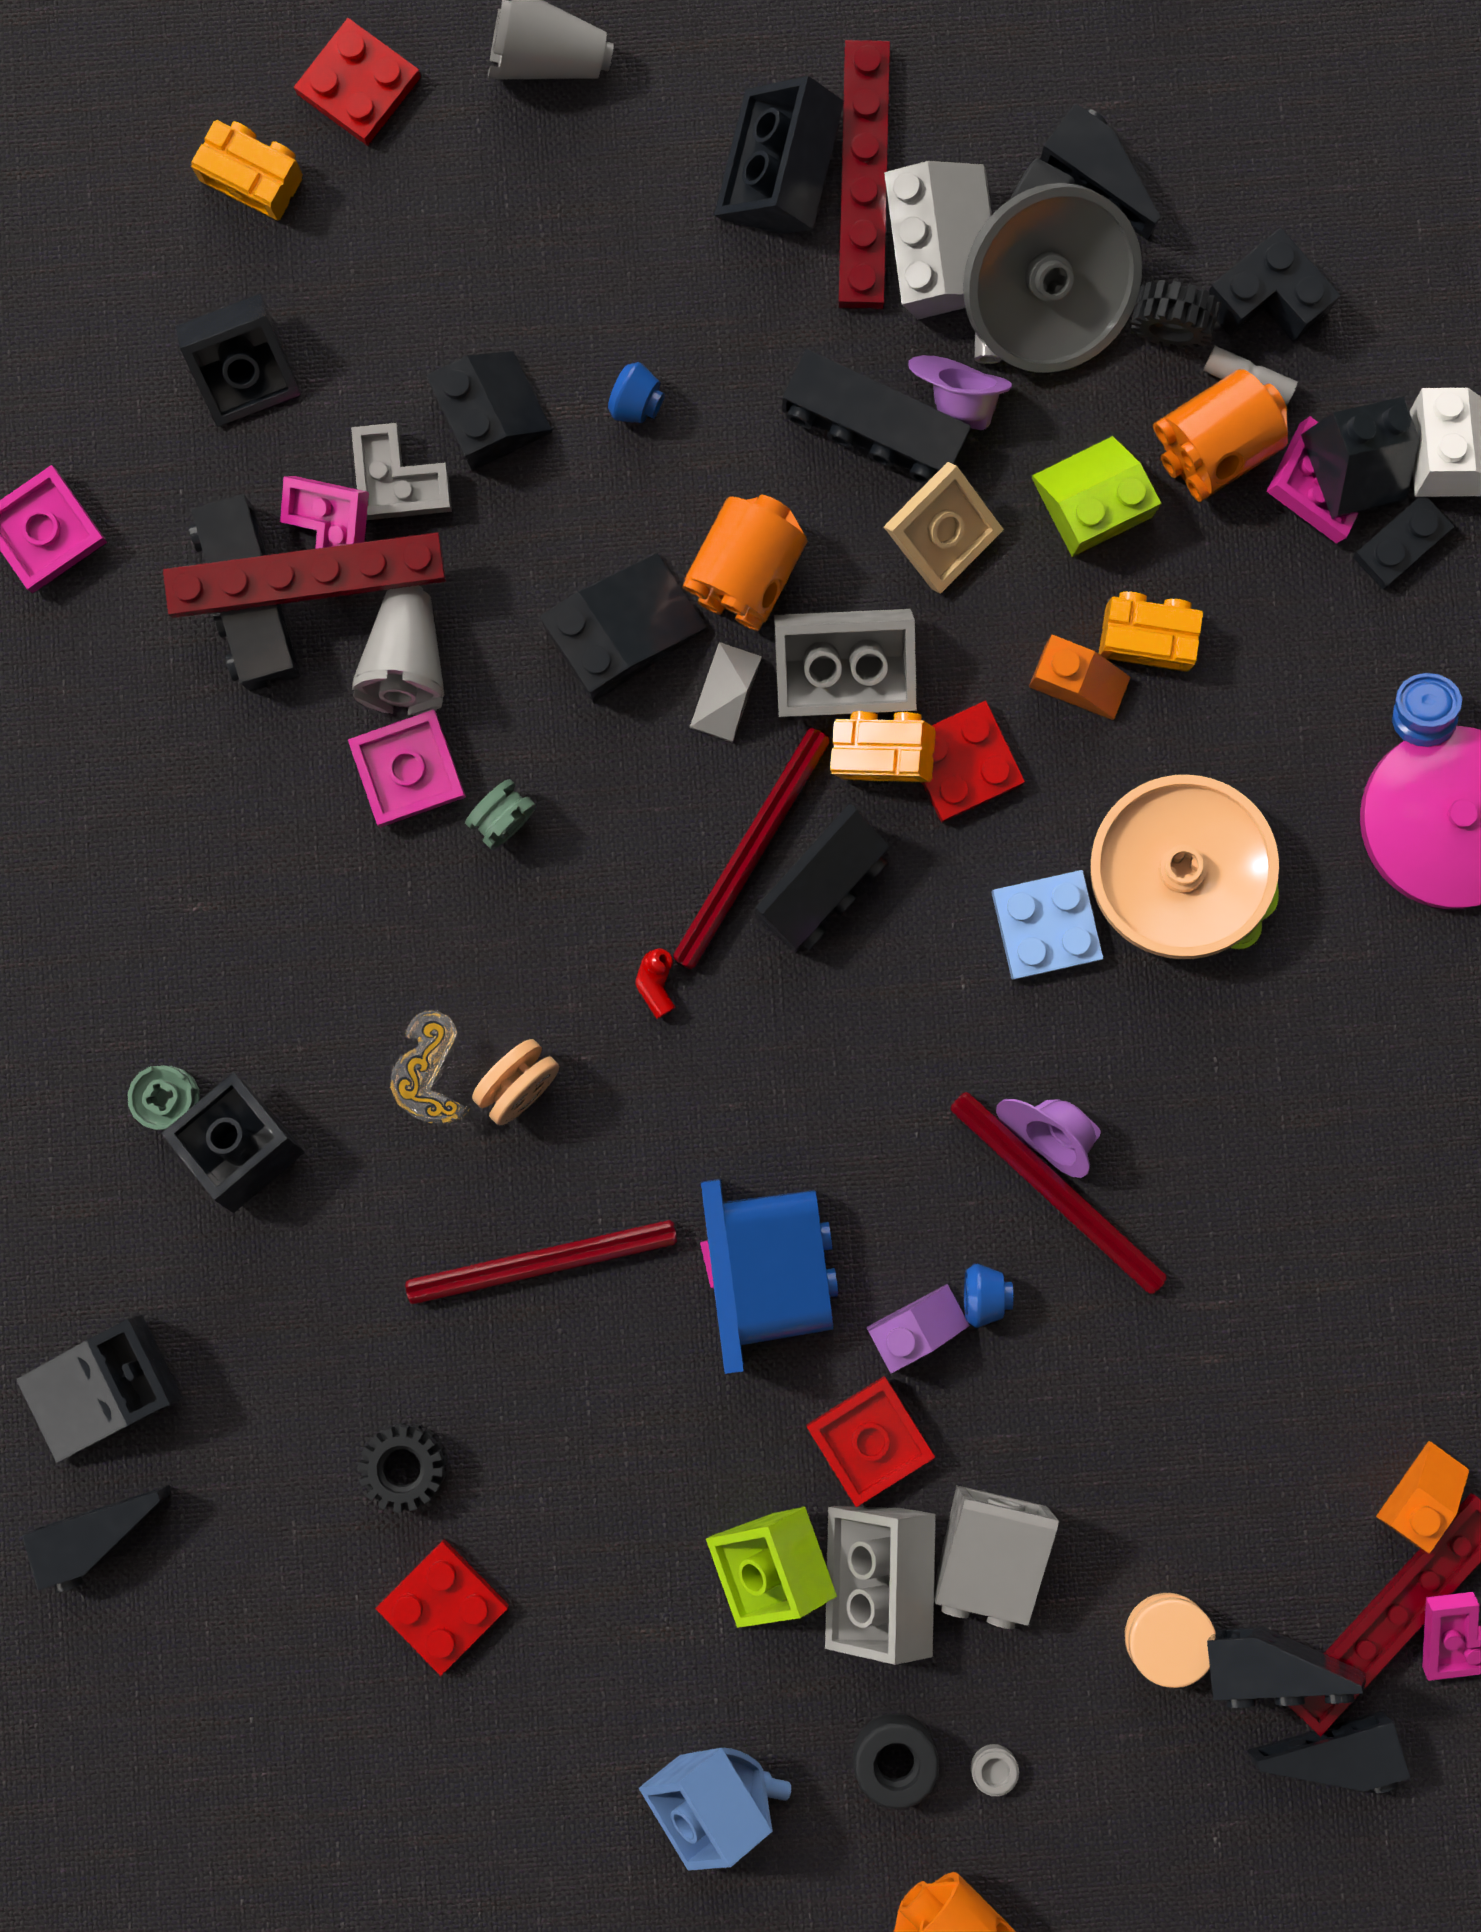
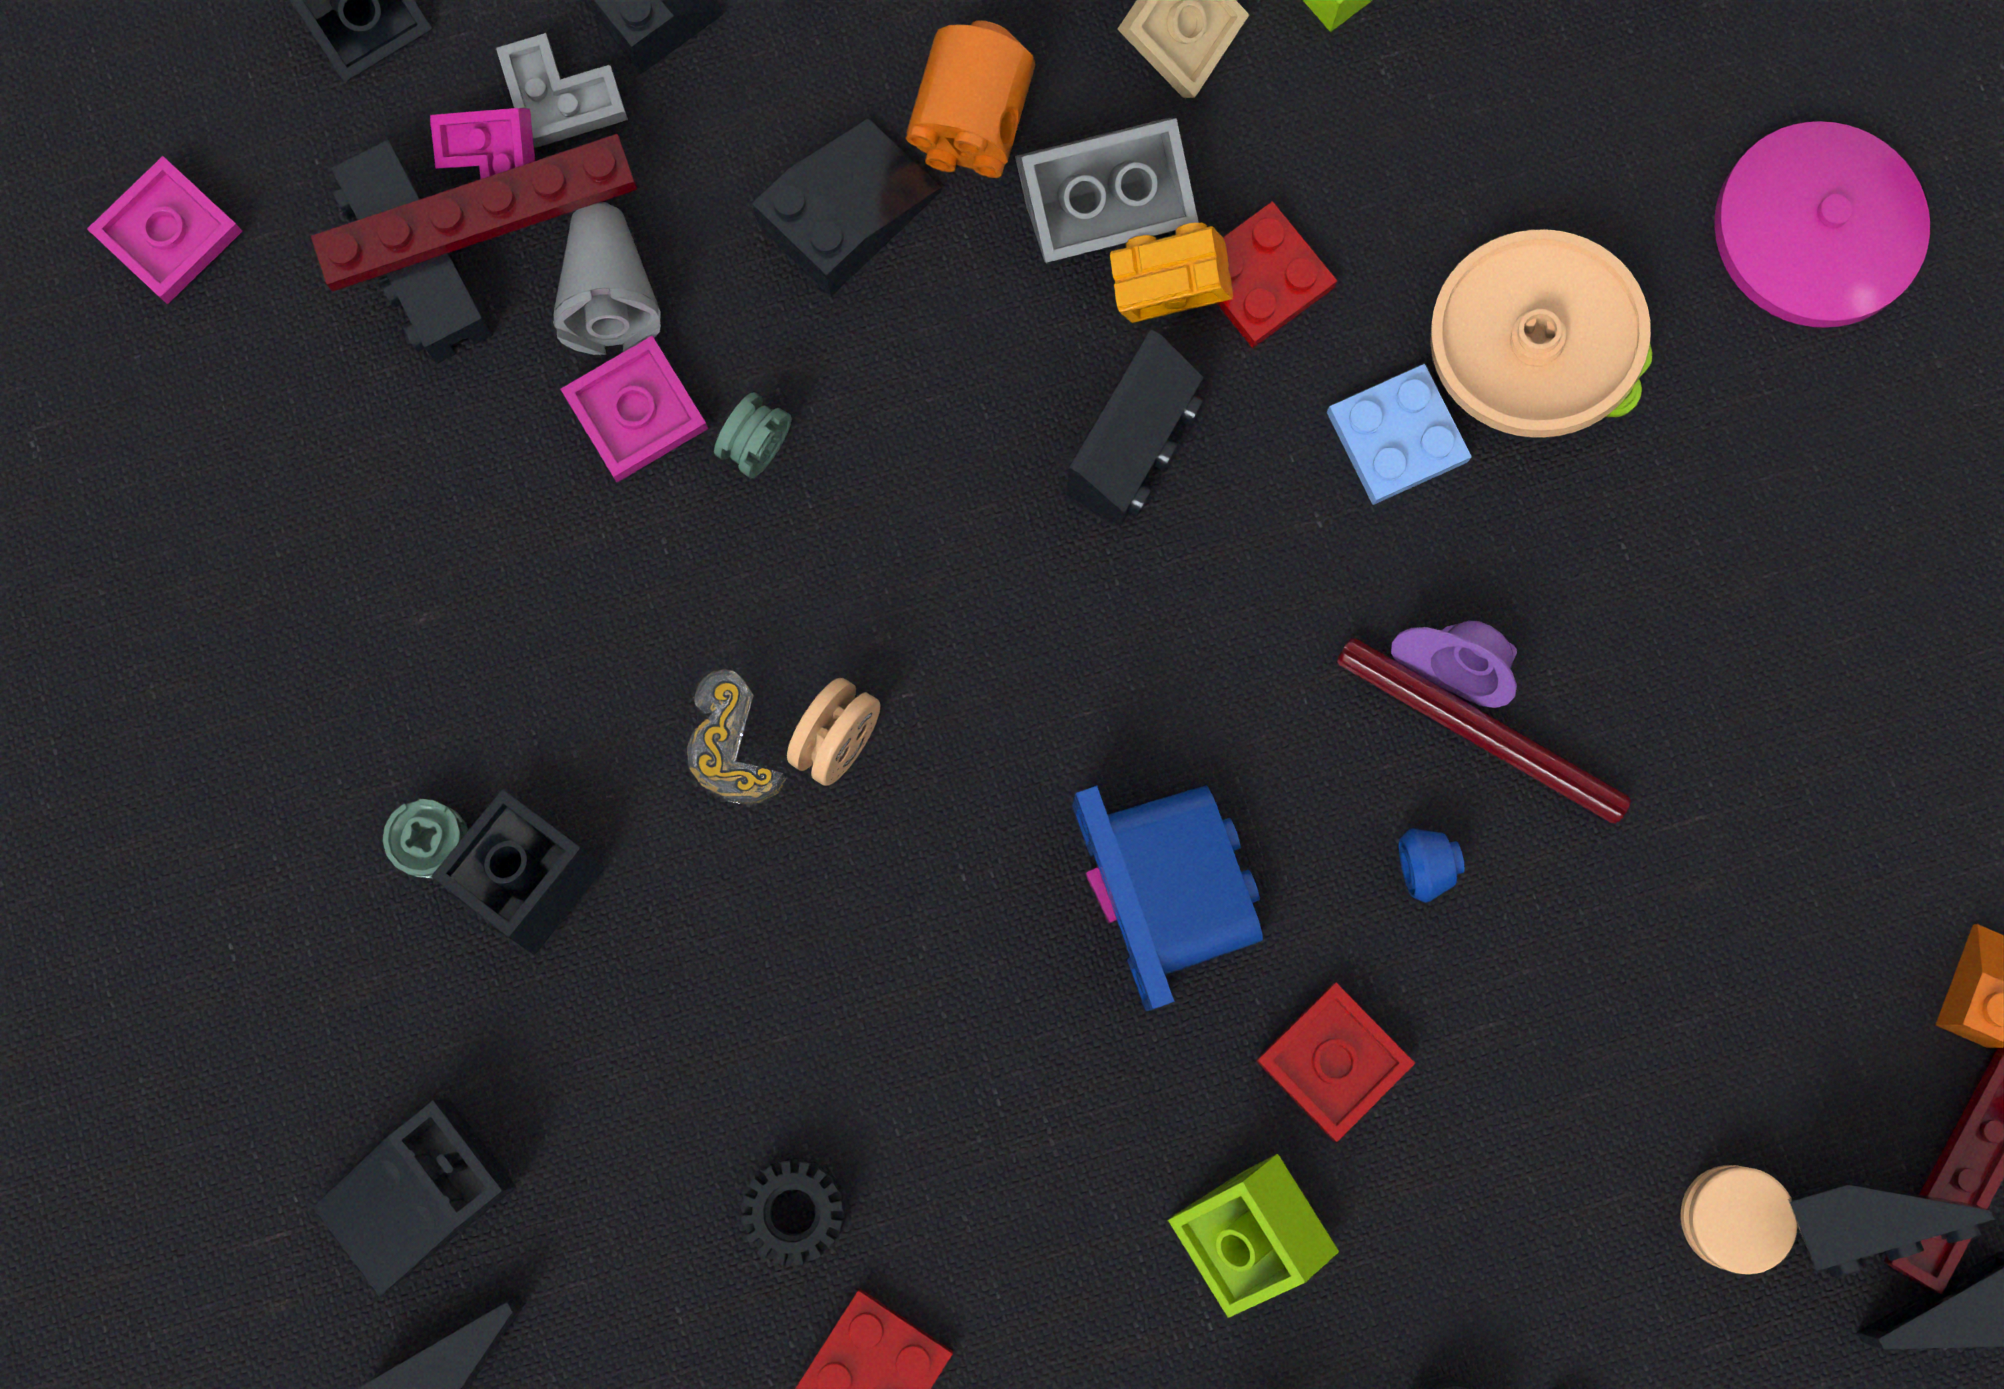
camera: 15 degrees left, 5 degrees down
dark red axle [405,1220,677,1304] -> none
red arm [635,948,676,1019] -> none
dark red axle [673,728,830,969] -> none
light grey slope [690,642,762,743] -> none
light grey slope [825,1506,935,1665] -> none
medium lavender slope [866,1284,970,1373] -> none
light grey slope [934,1485,1059,1629] -> none
orange slope [1029,635,1131,720] -> none
light orange brick [1098,592,1203,672] -> none
wheel [1392,673,1462,747] -> none

